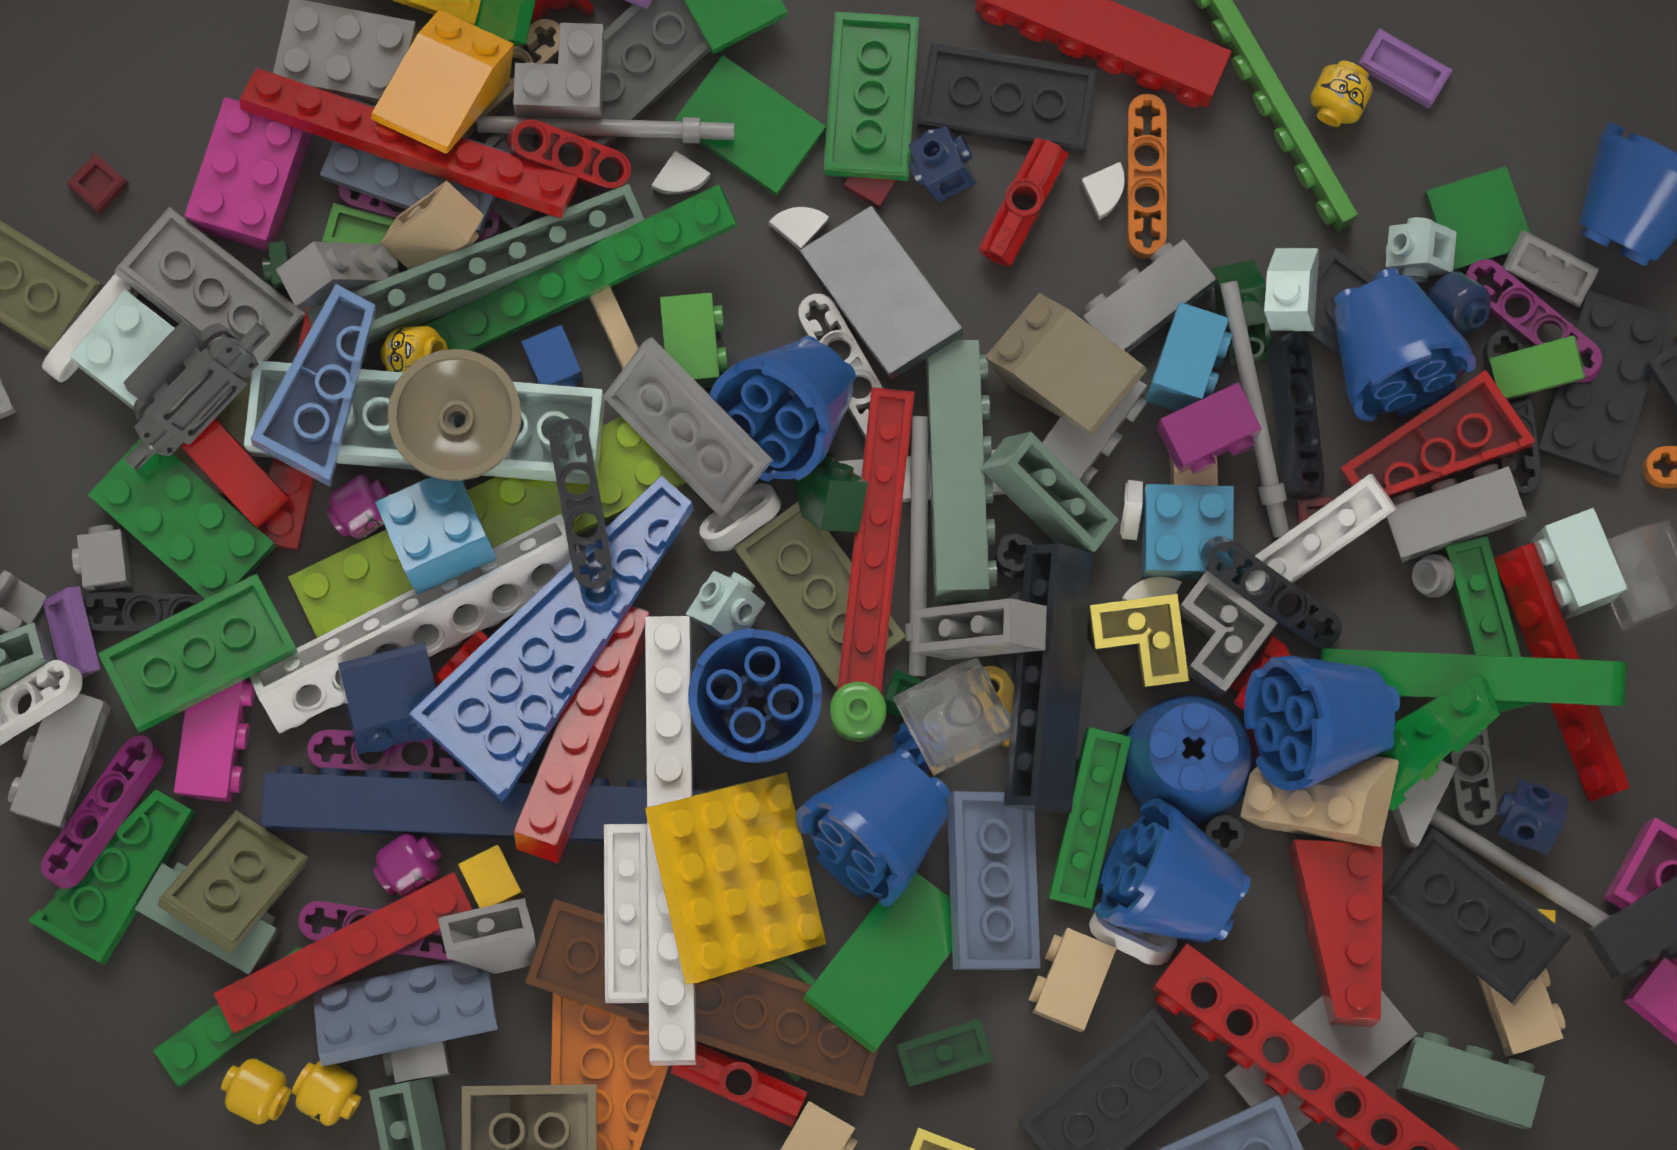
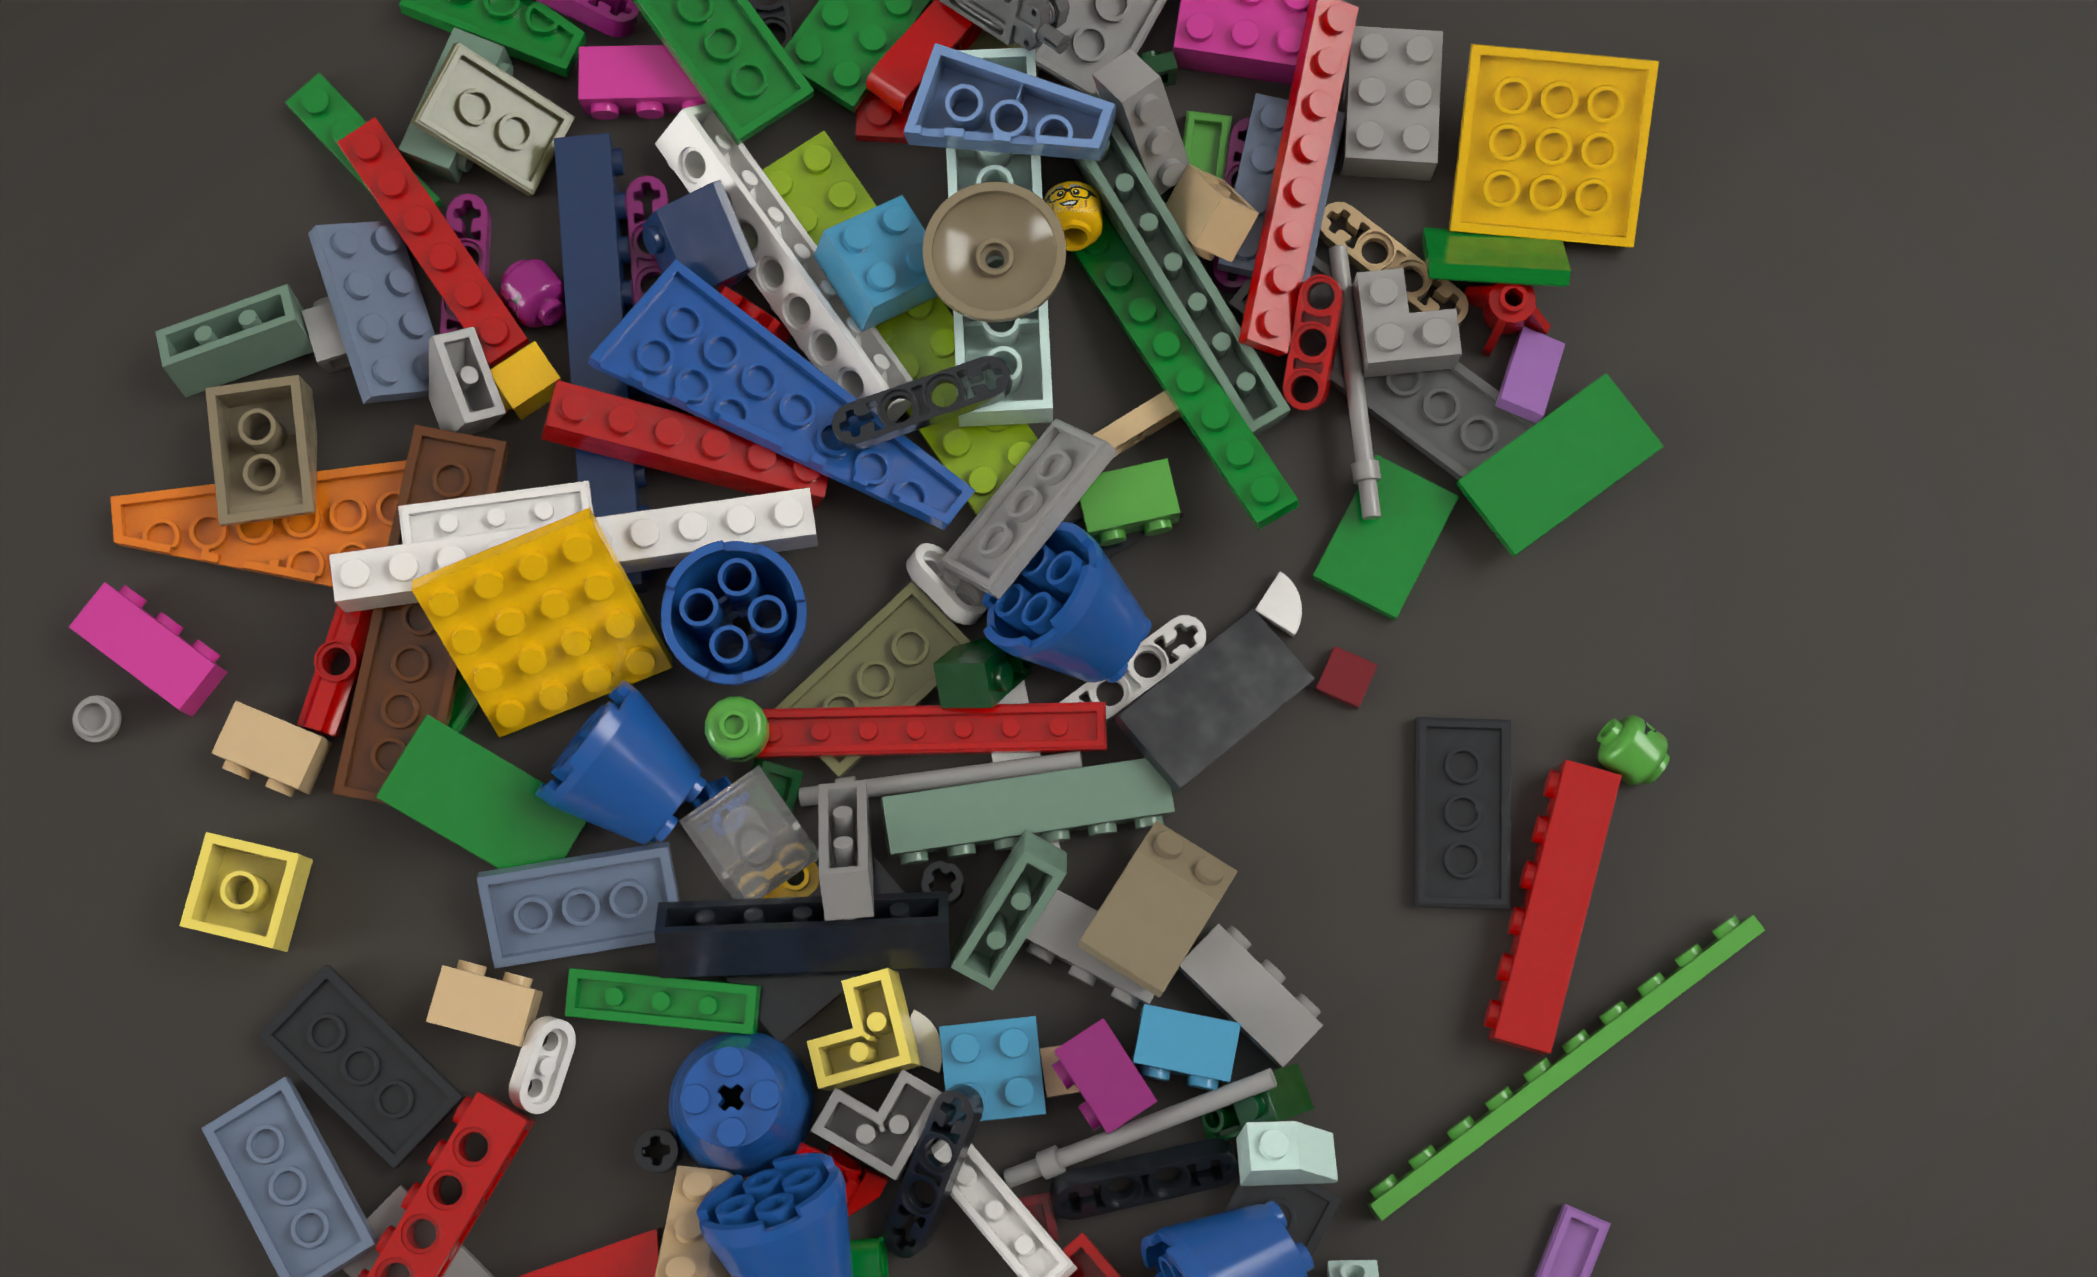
camera: 85 degrees right, 0 degrees up
yellow head [221,1058,291,1125] -> none
yellow head [292,1061,361,1126] -> none
magenta head [326,474,392,539] -> none
light orange slope [371,10,514,154] -> none
blue brick [521,325,584,387] -> none
white tile [652,151,711,195] -> none
light aqua brick [686,571,765,638] -> none
green tile [823,11,919,181] -> none
dark green plate [895,1018,994,1088] -> none
dark blue brick [908,125,977,202] -> none
red piece [978,138,1069,268] -> none
white tile [1081,162,1124,220] -> none
blue cone [1094,798,1251,944] -> none
white tile [1120,480,1143,540] -> none
orange beam [1127,93,1167,259] -> none
yellow head [1310,61,1373,127] -> none

